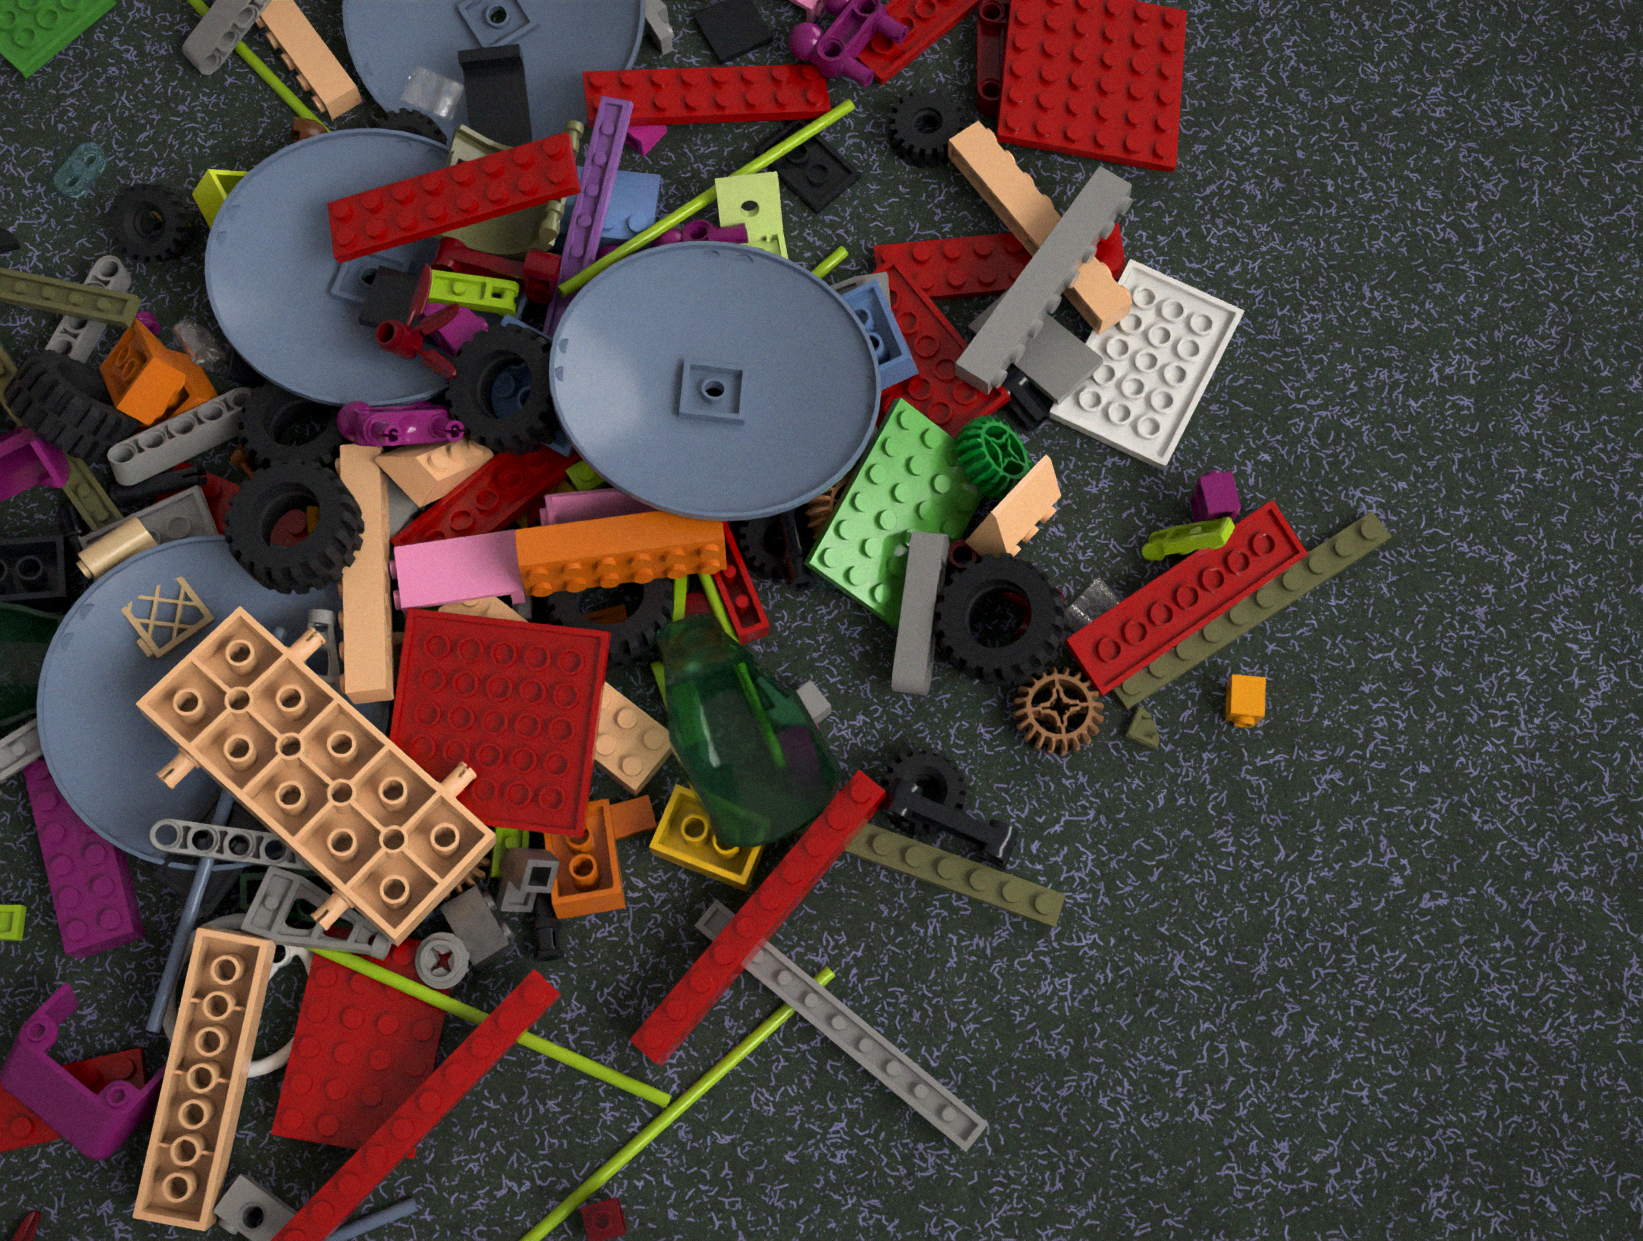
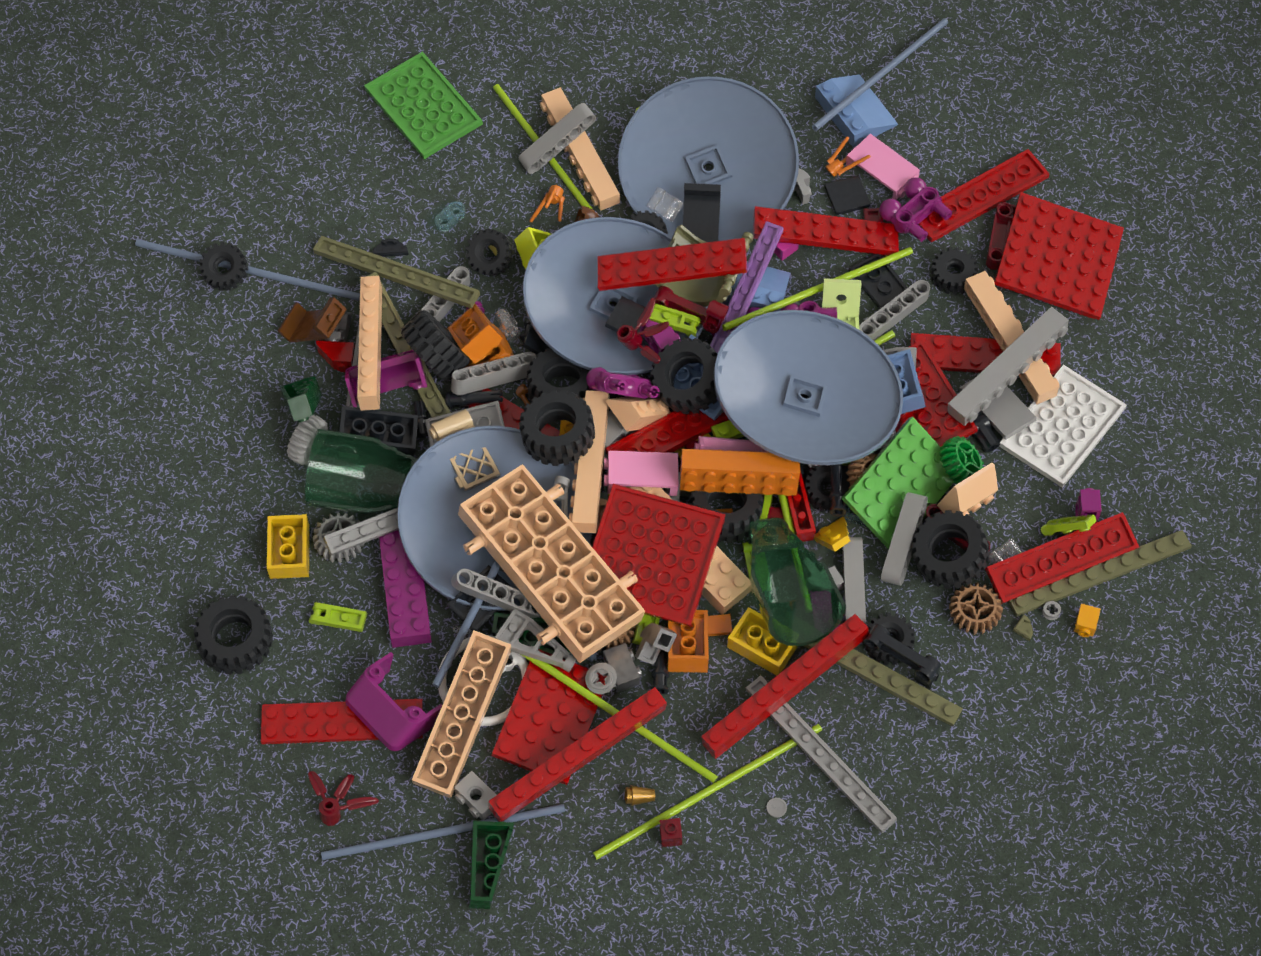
camera: 10 degrees right, 10 degrees down
none -> orange plant [530,185,565,222]
none -> pearl gold cone [624,785,655,806]
none -> light grey piece [767,798,787,818]
none -> yellow wing [814,517,850,552]
none -> light grey beam [842,537,866,624]
none -> light grey beam [859,280,930,341]
none -> dark red tile [863,208,883,222]
none -> light grey bush [1042,601,1061,620]

